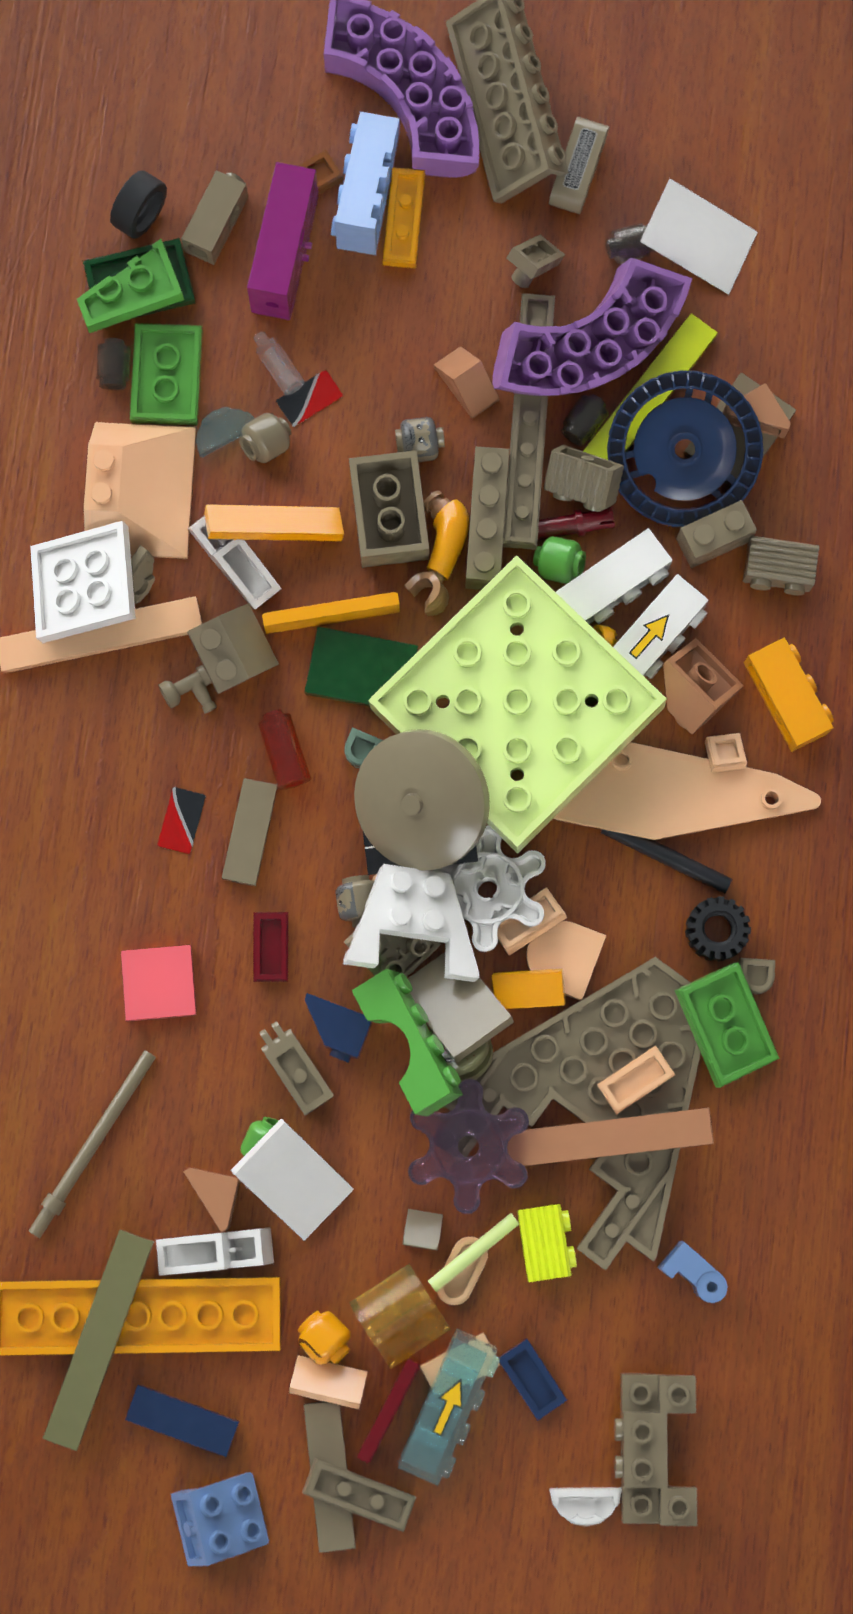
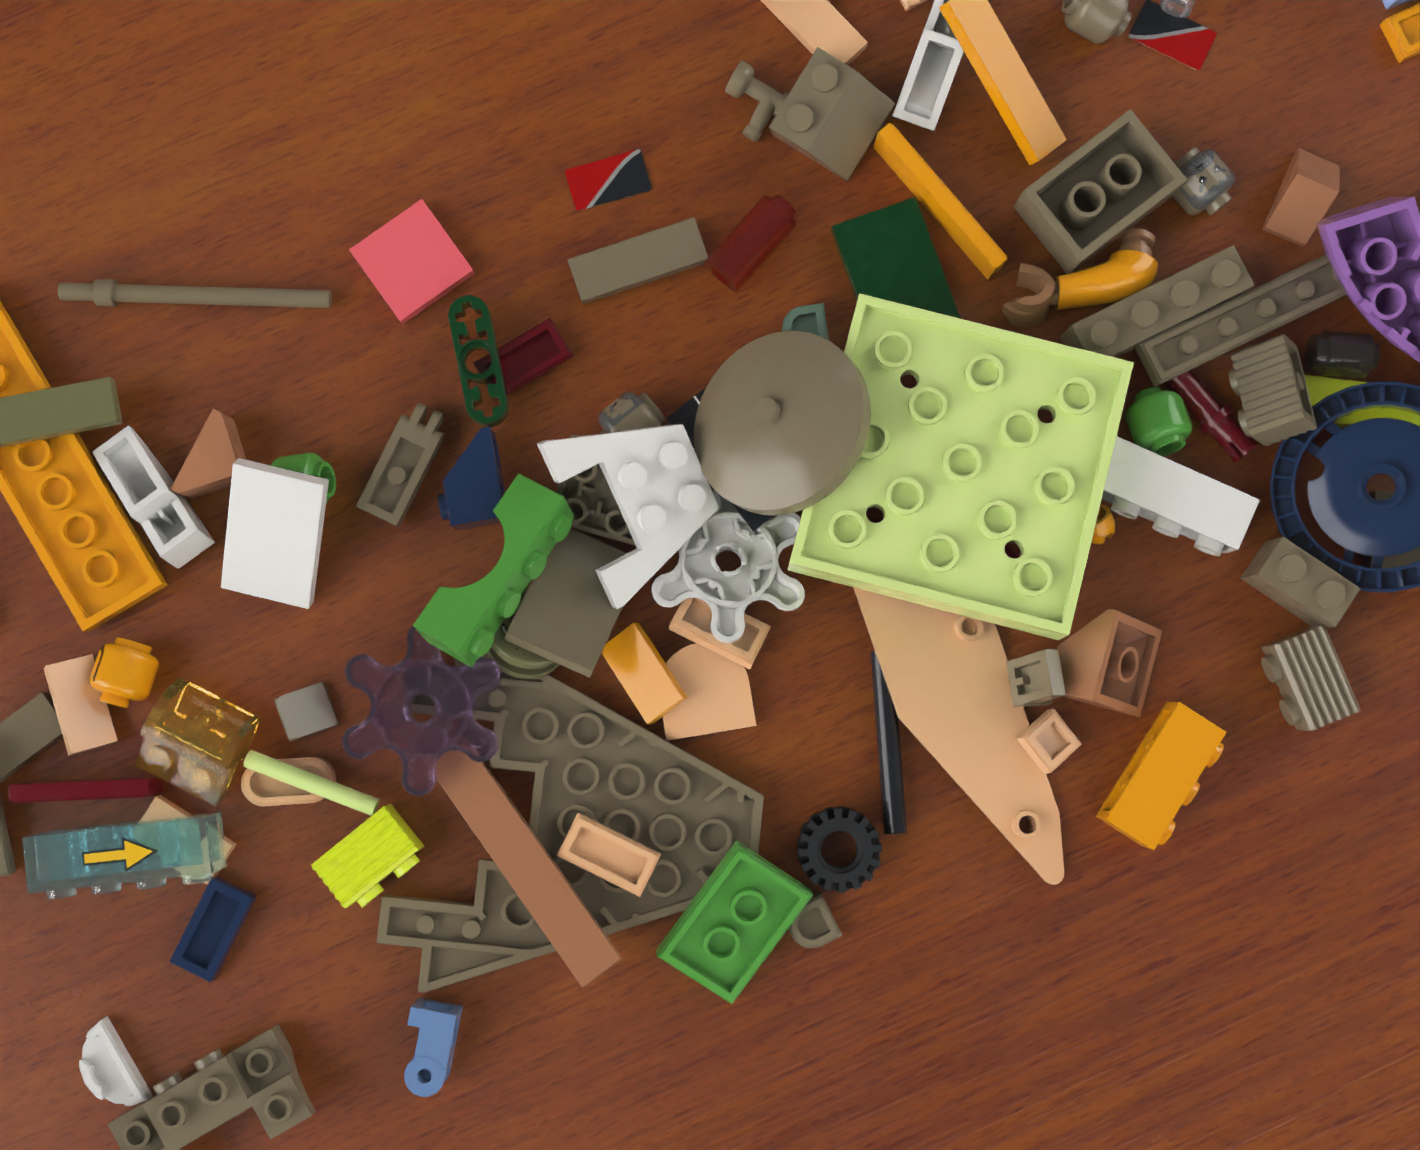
camera: 60 degrees right, 5 degrees up
white brick [613,574,709,679] -> none
none -> dark green beam [448,295,509,427]
none -> dark tan bracket [1006,649,1066,707]

